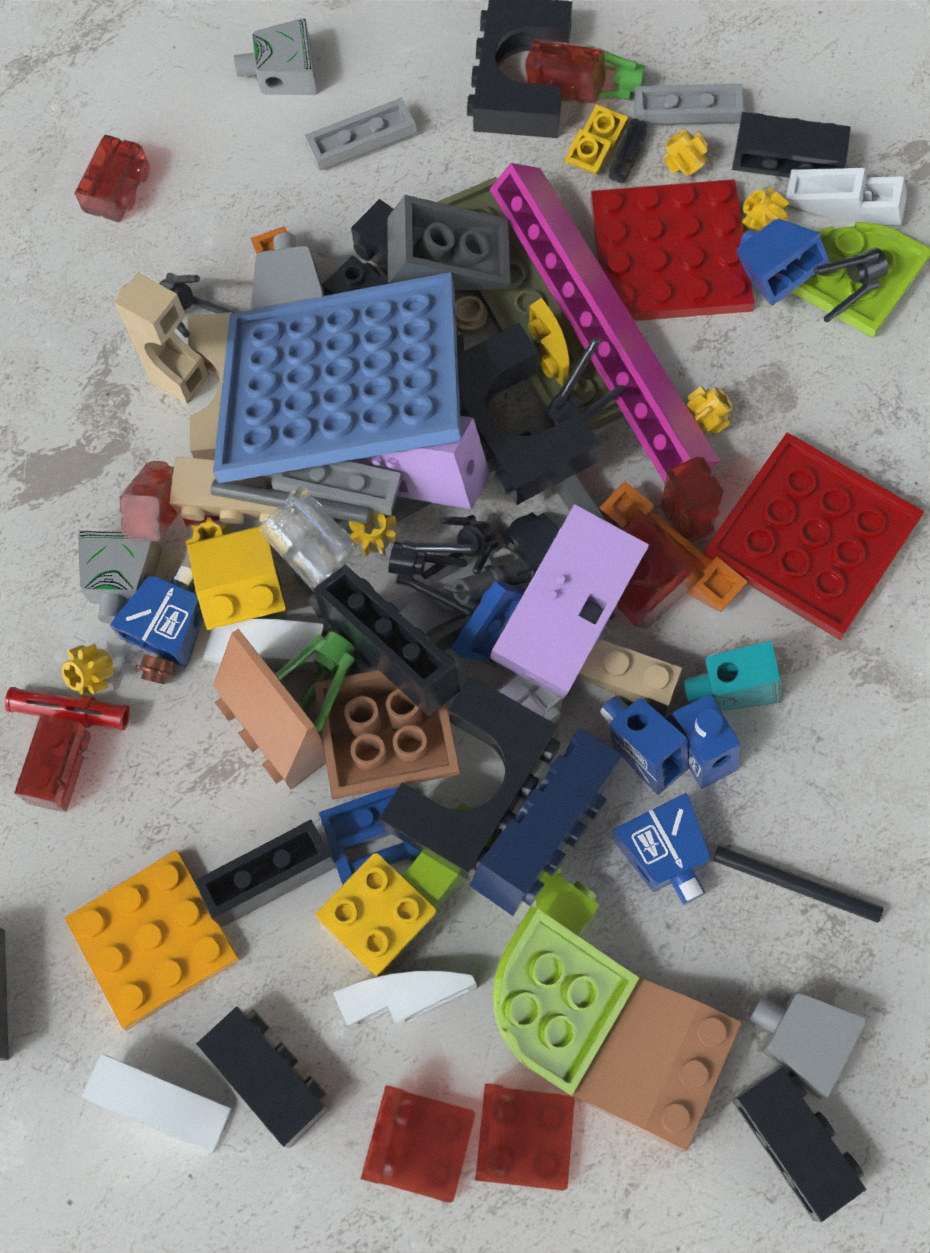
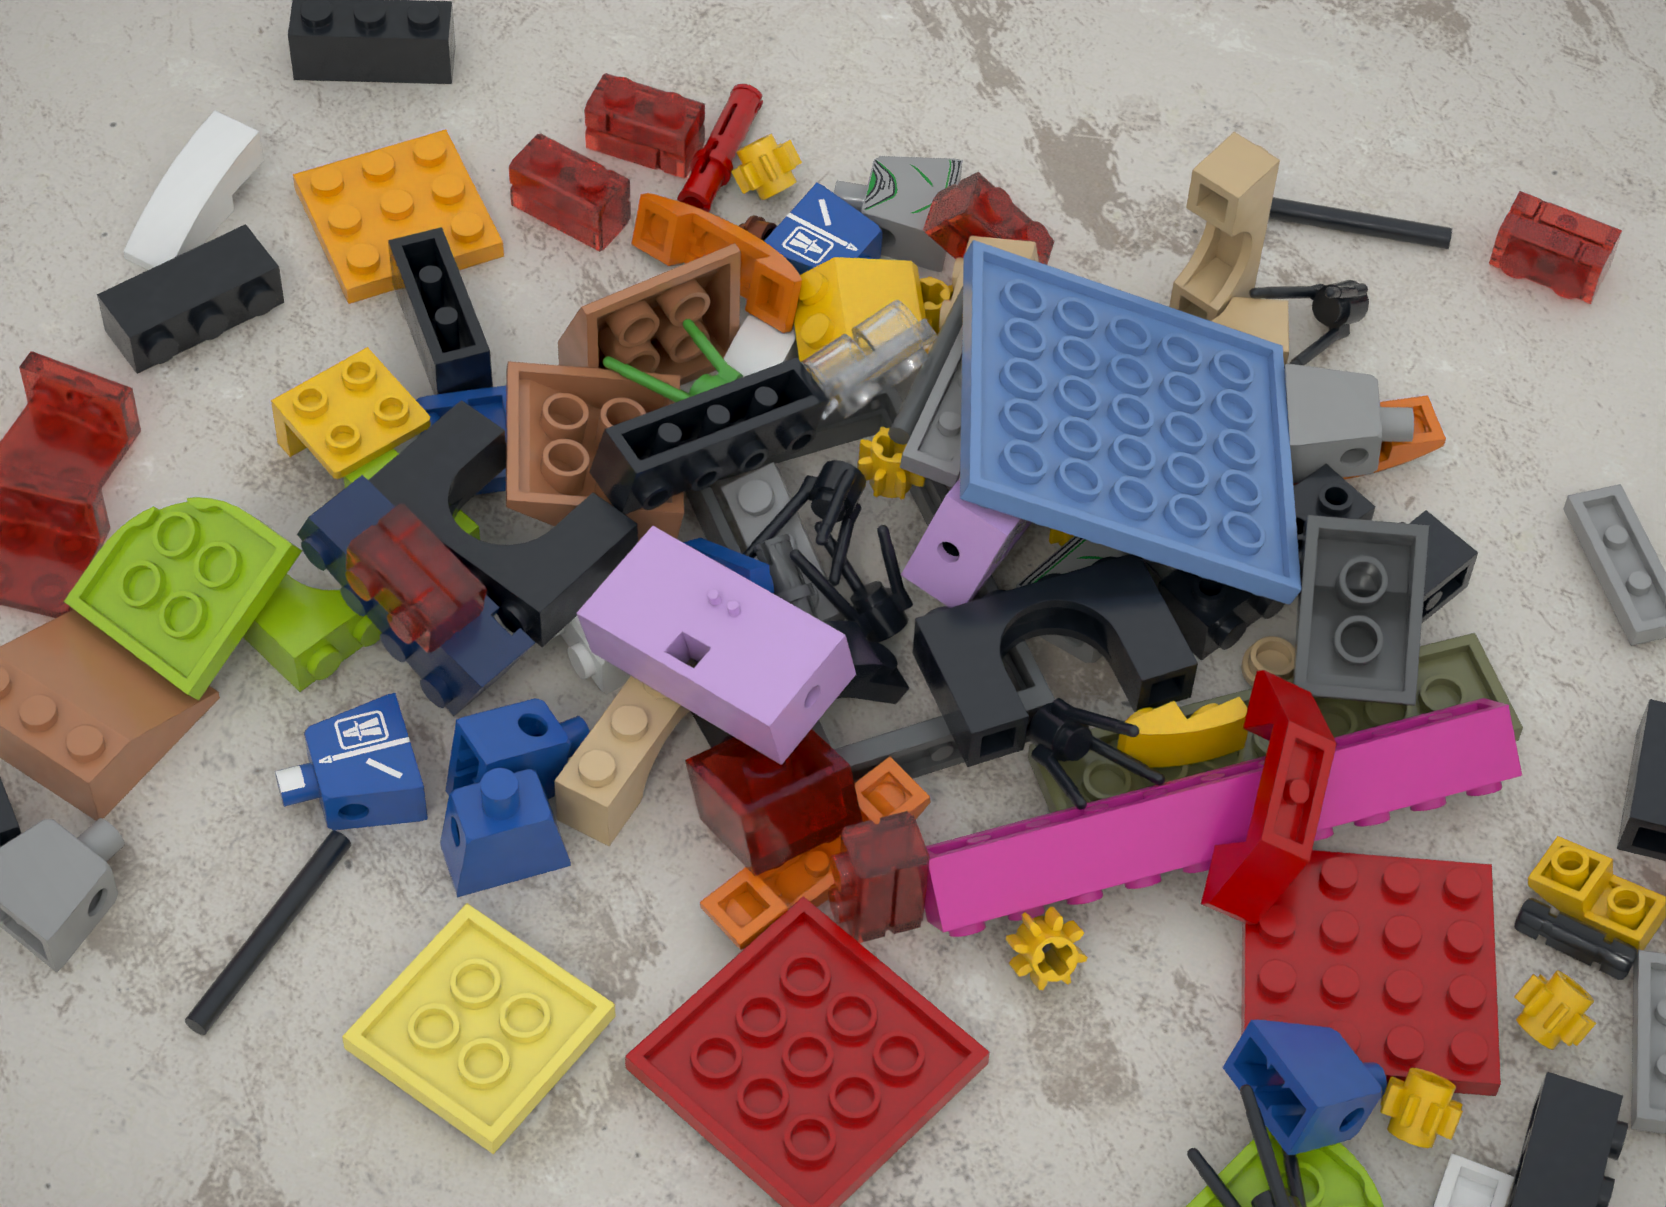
camera: 90 degrees right, 15 degrees down
white slope [333,971,477,1030] -> none
teal torso [683,640,781,711] -> none
none -> light yellow plate [342,903,616,1154]
none -> clear red brick [345,504,487,653]
none -> clear red brick [509,133,631,252]
none -> orange slope [631,193,802,333]
none -> red slope [1201,670,1337,925]
none -> black bar [1269,197,1452,249]

